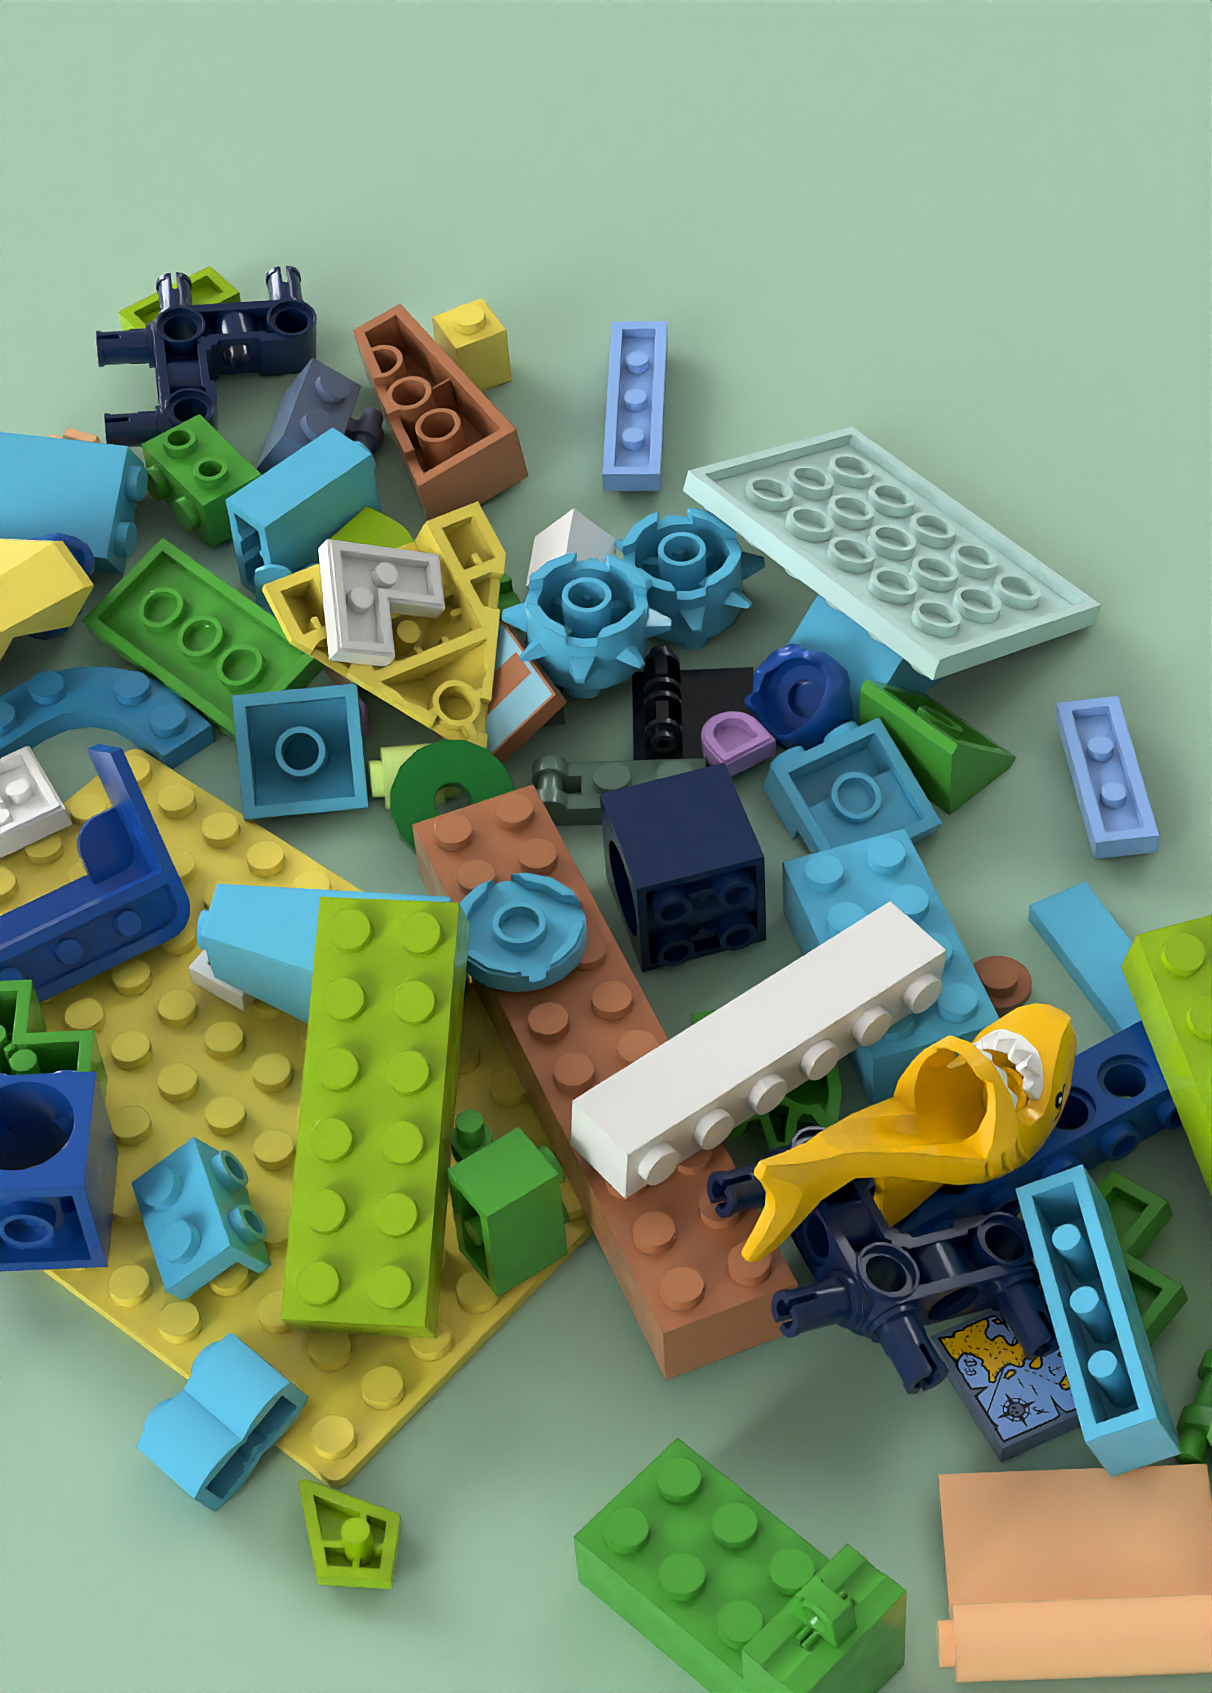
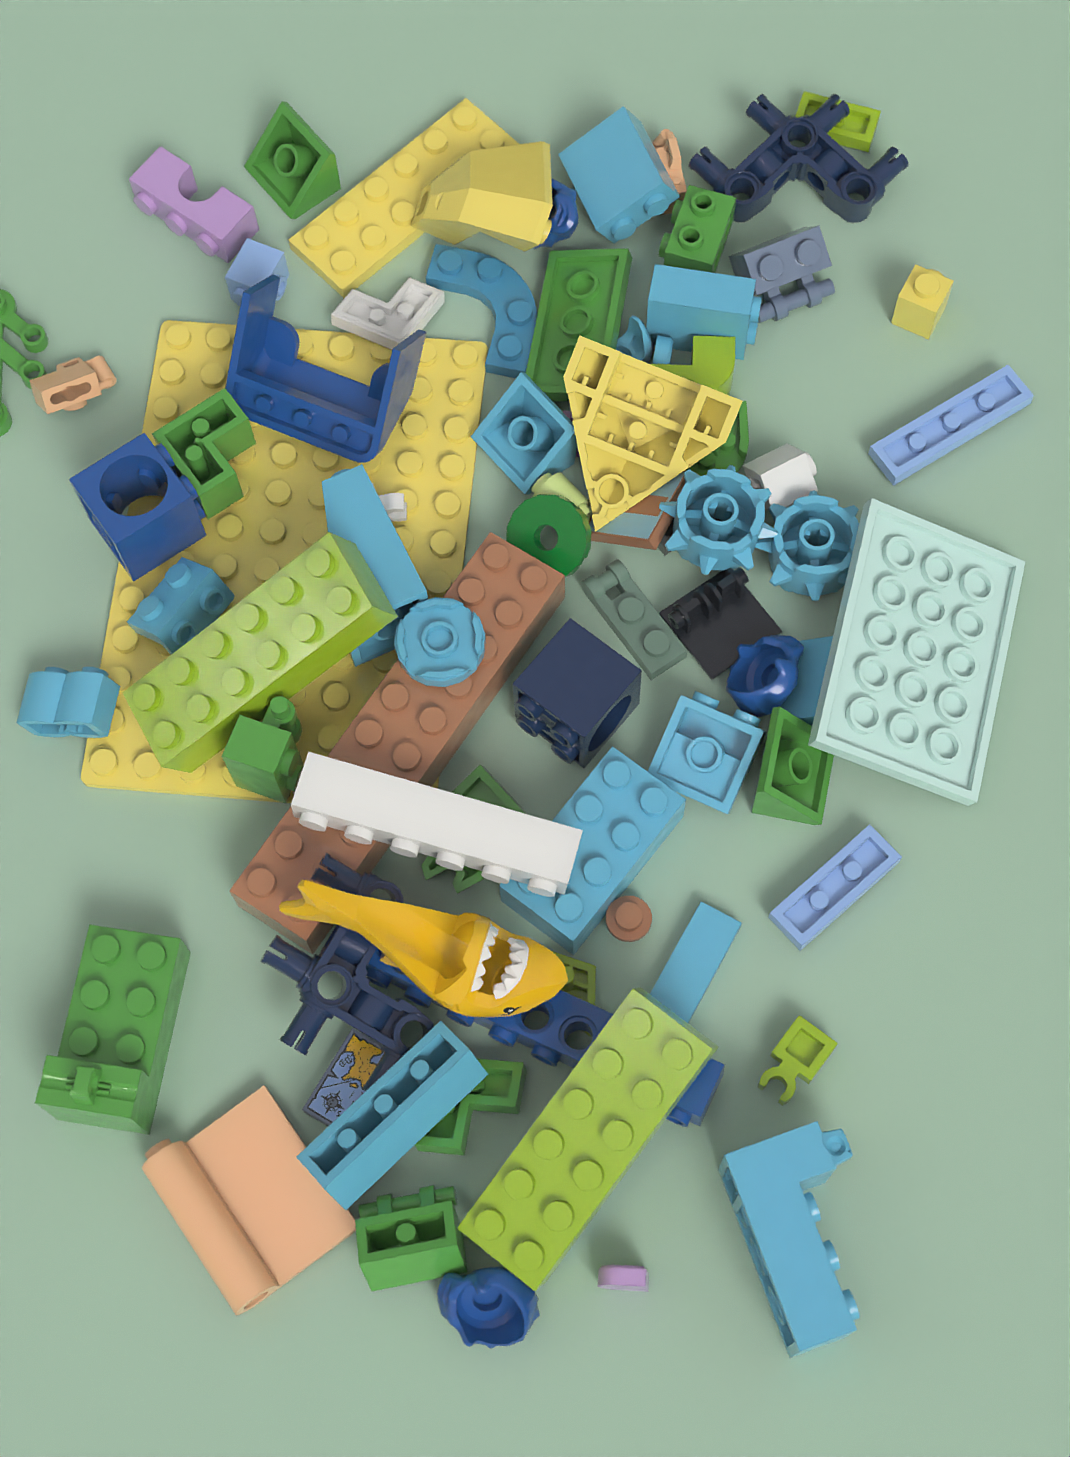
camera: 55 degrees right, 20 degrees up
lime piece [298,1479,402,1589] -> none
white tile [318,539,445,667] -> none
nougat wedge [353,304,528,521] -> none
lavender tile [701,711,776,777] -> none

